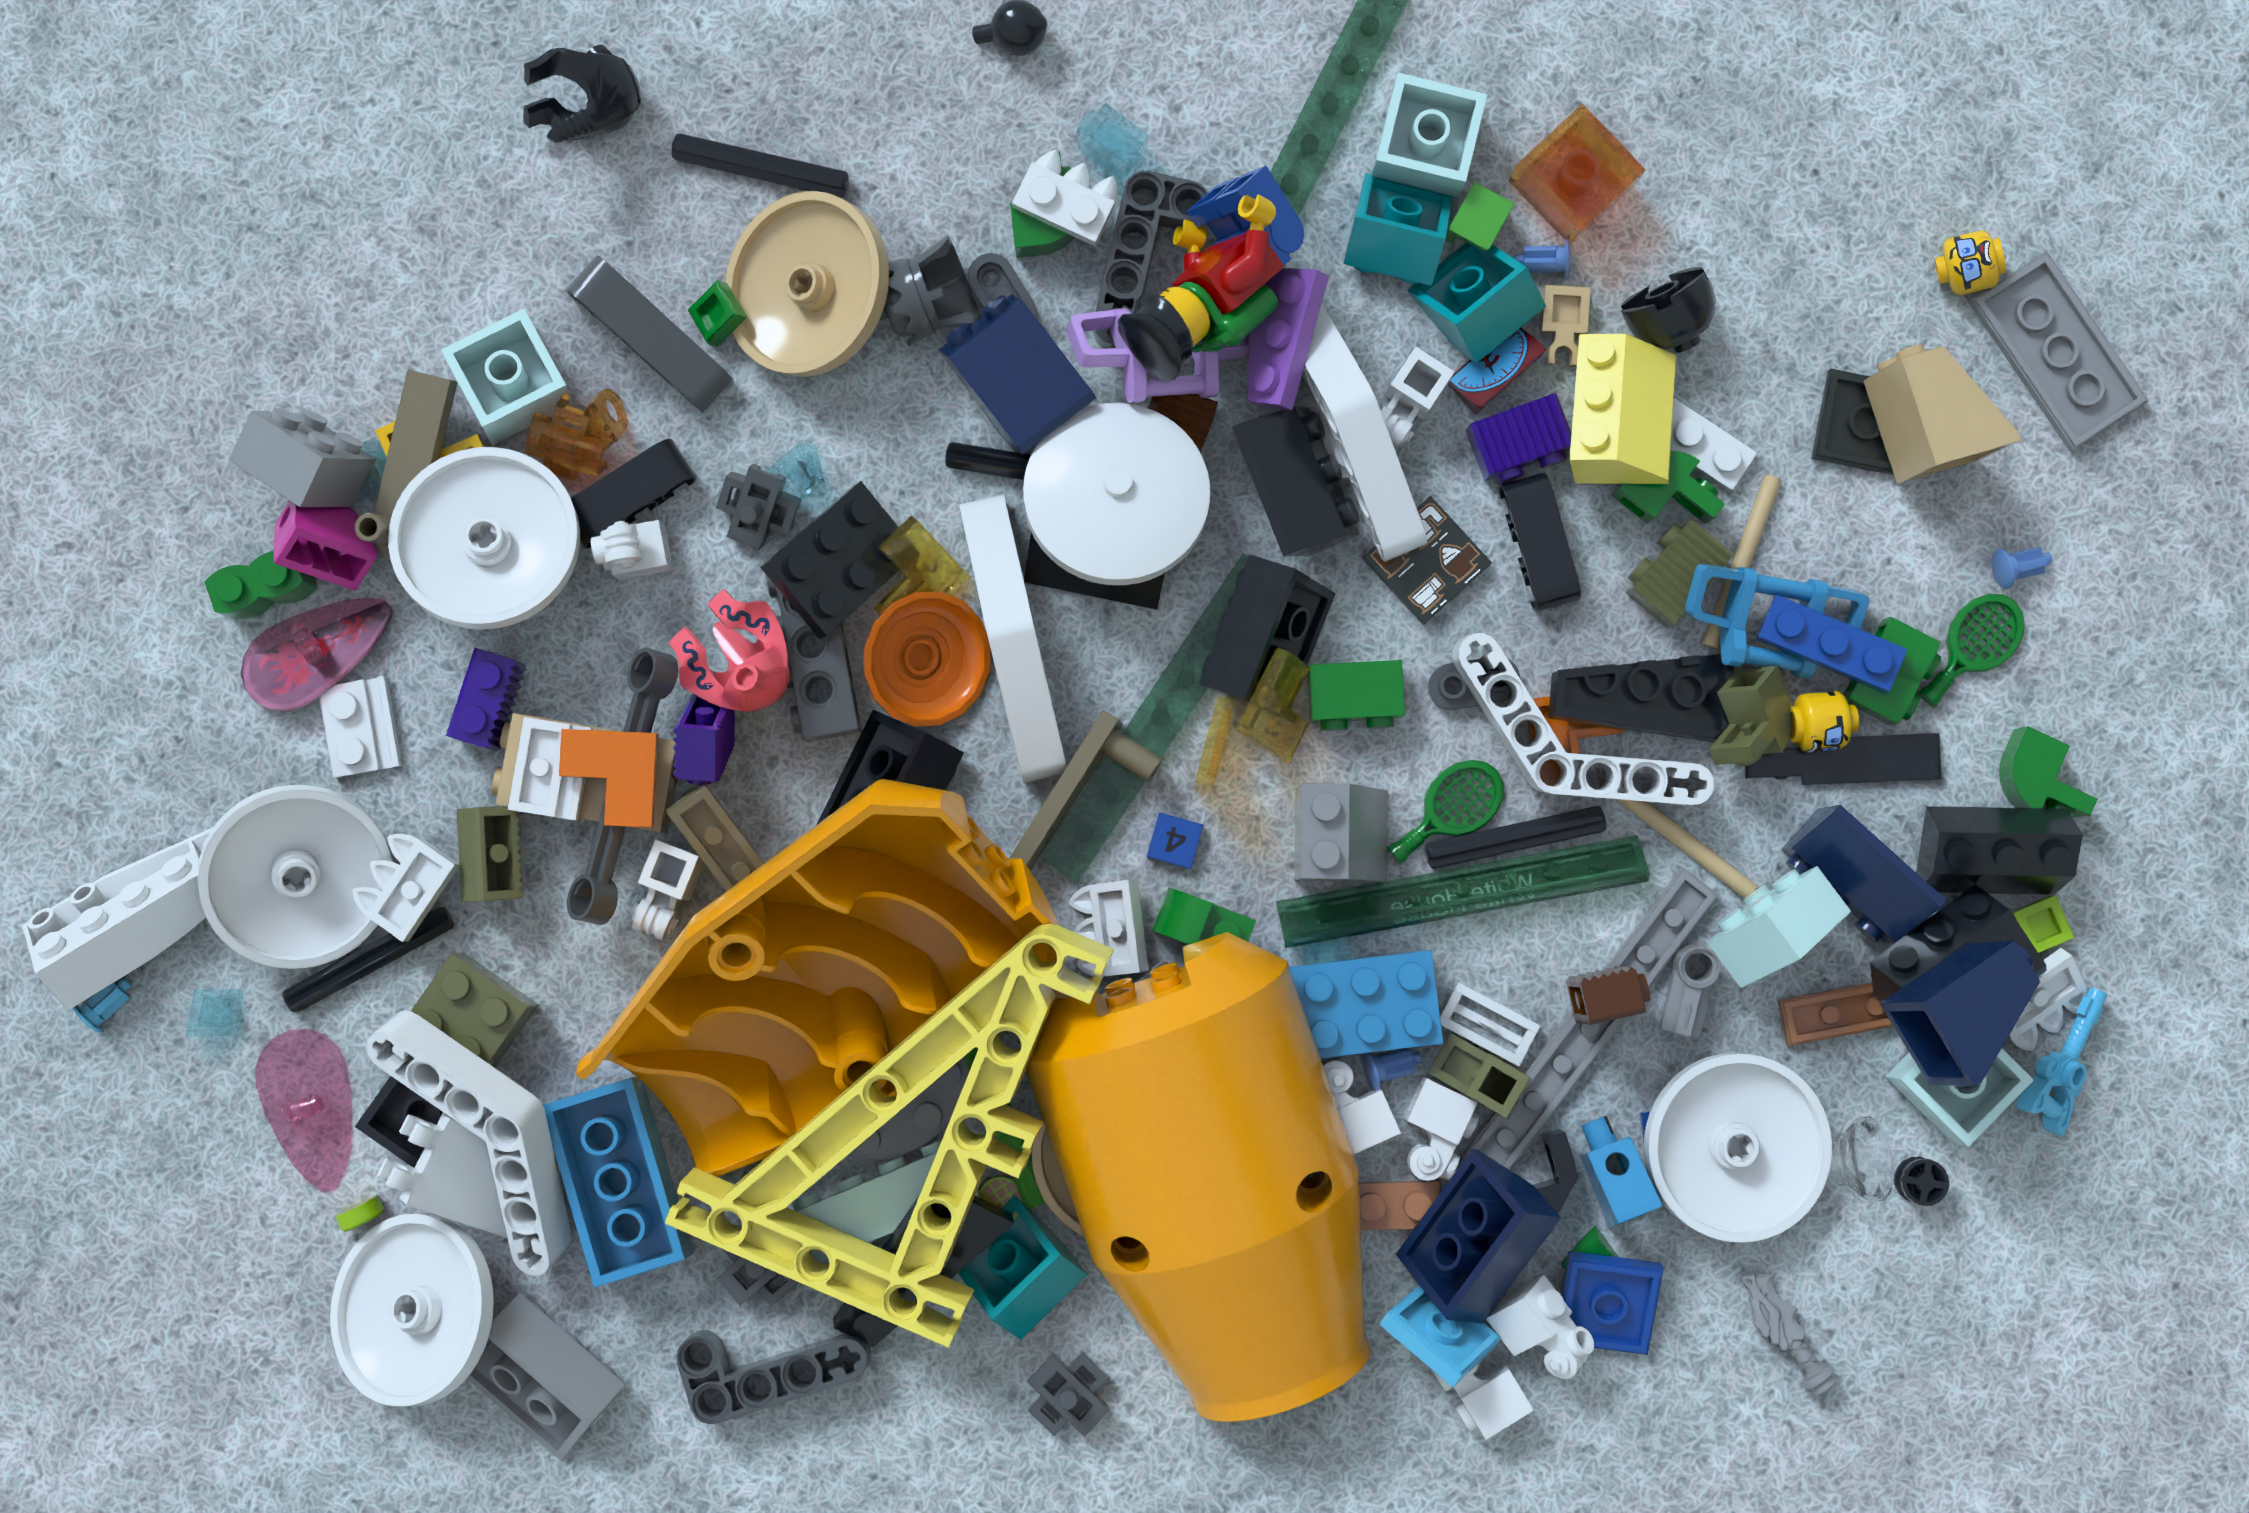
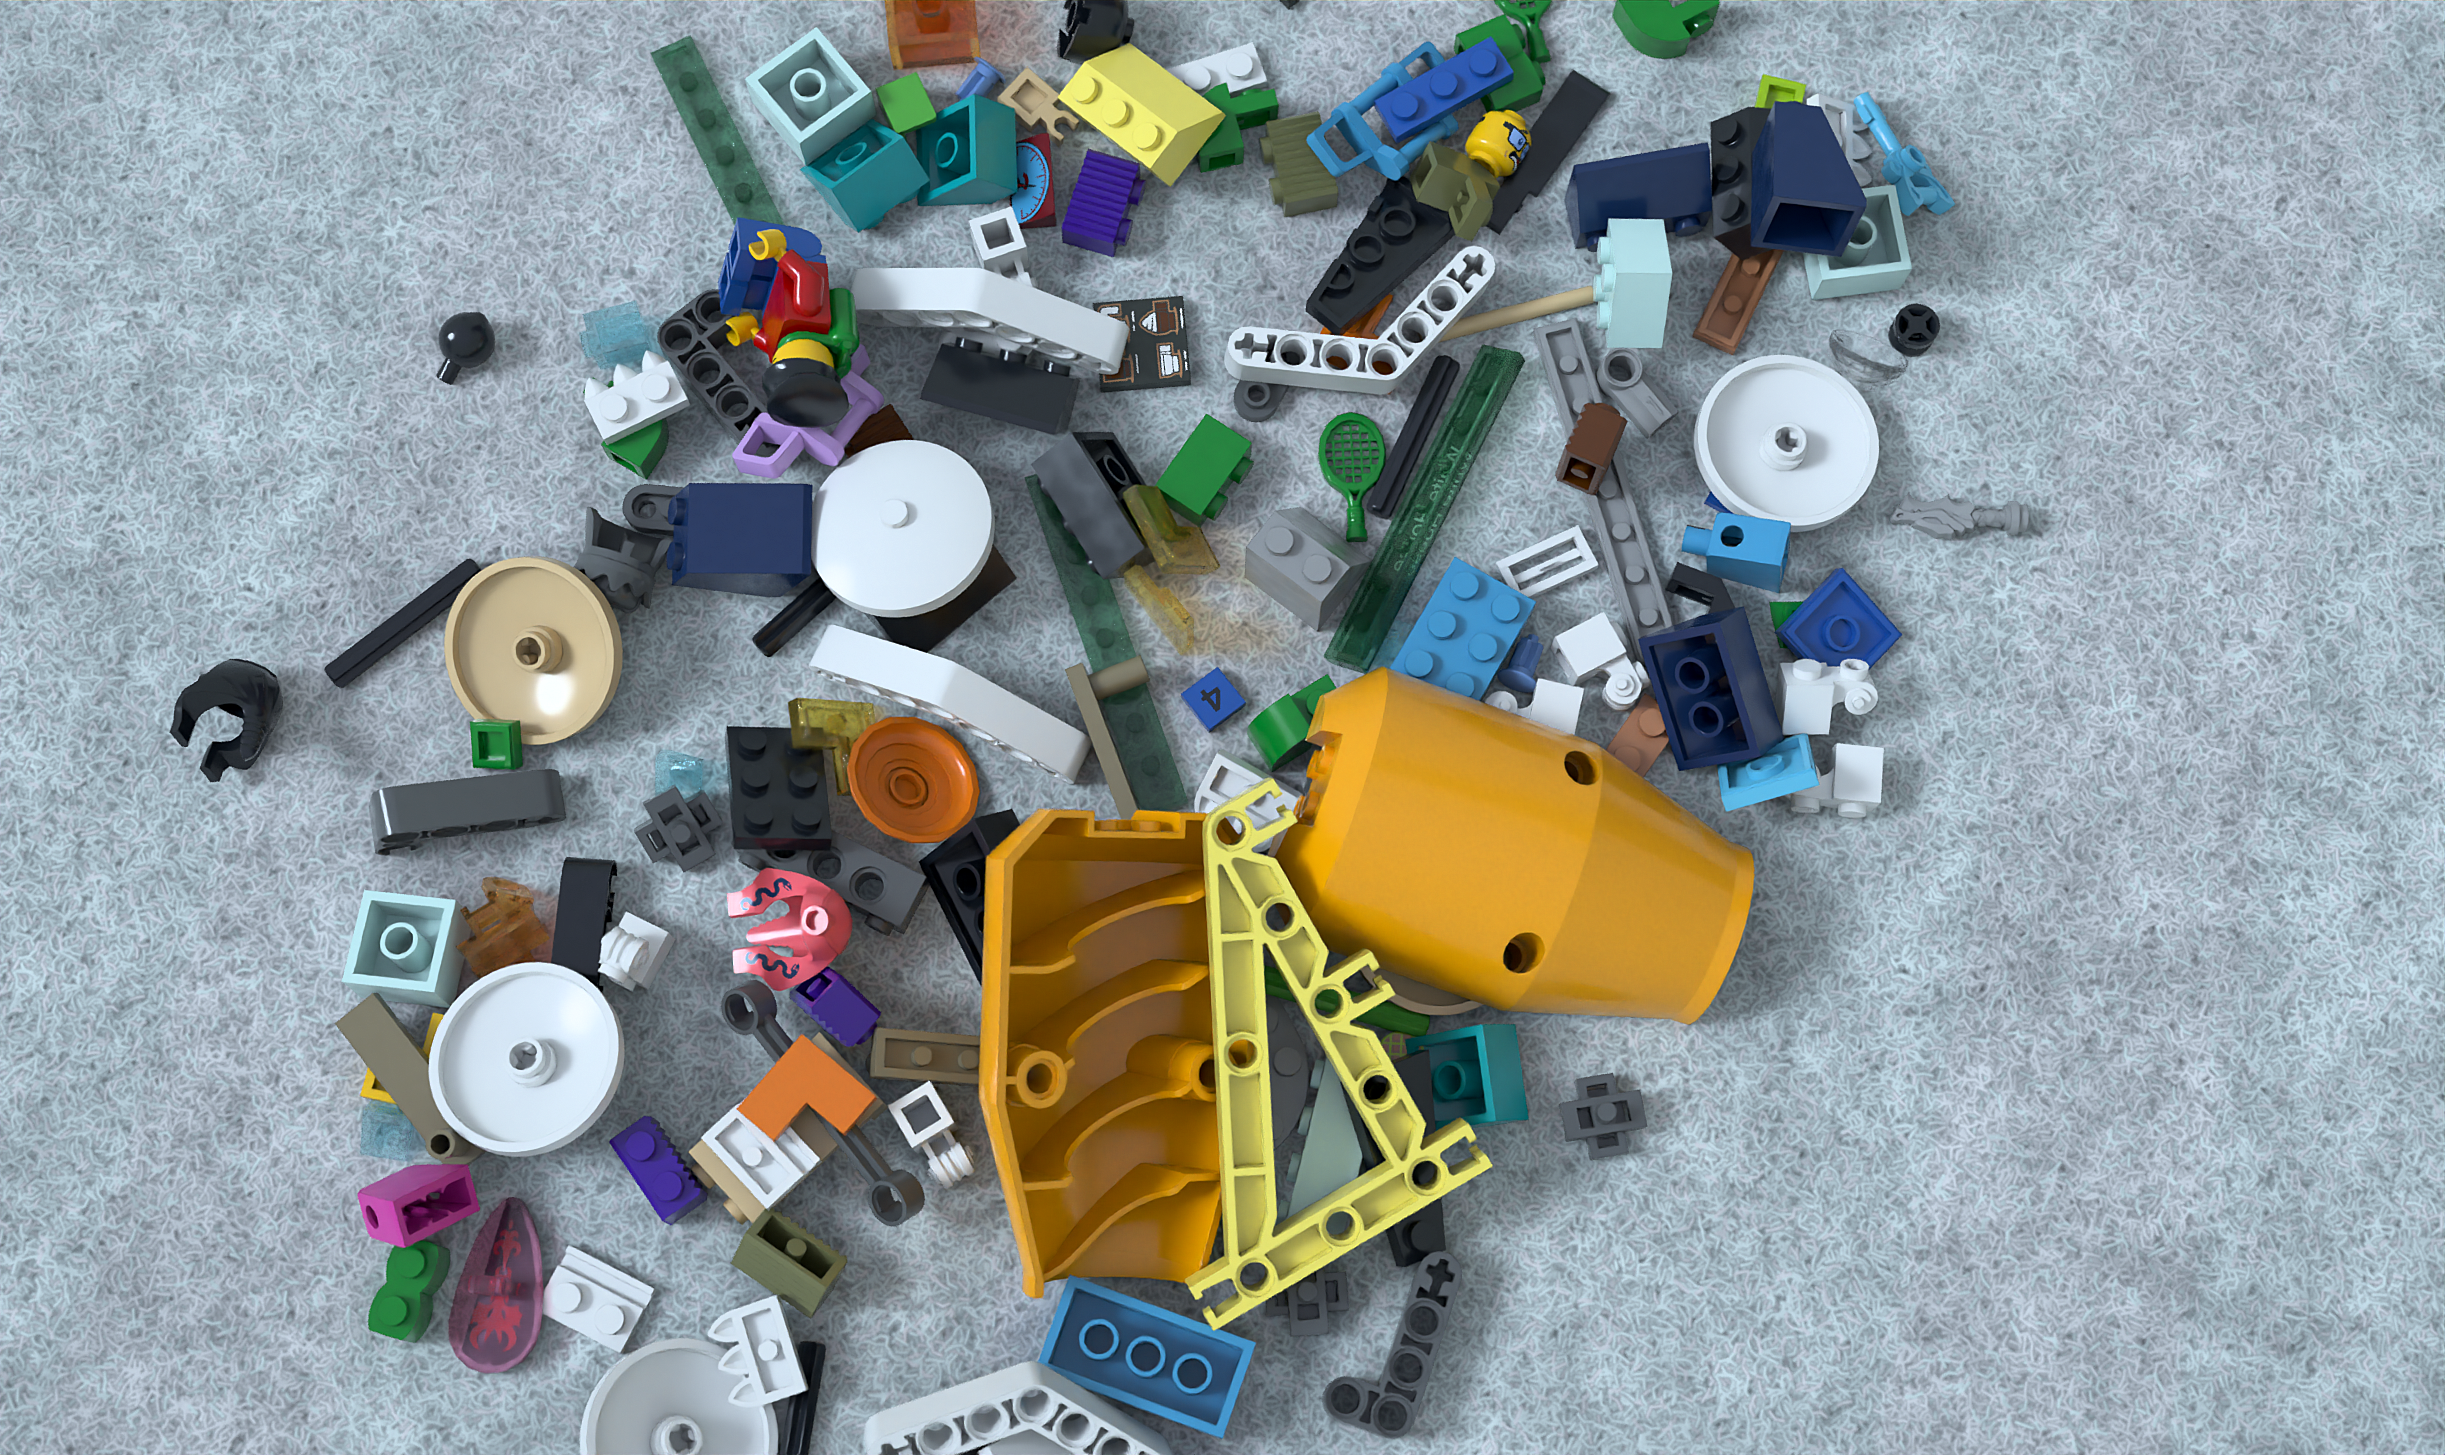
camera: 55 degrees left, 10 degrees down
light grey brick [229,408,376,507] -> none
olive brick [411,952,539,1068] -> none
medium lavender wing [1247,268,1329,410] -> none
olive brick [1428,1033,1532,1120] -> none
black beam [1499,473,1581,612] -> none
tan bar [1701,475,1782,651] -> none
black slope [1916,806,2083,895] -> none

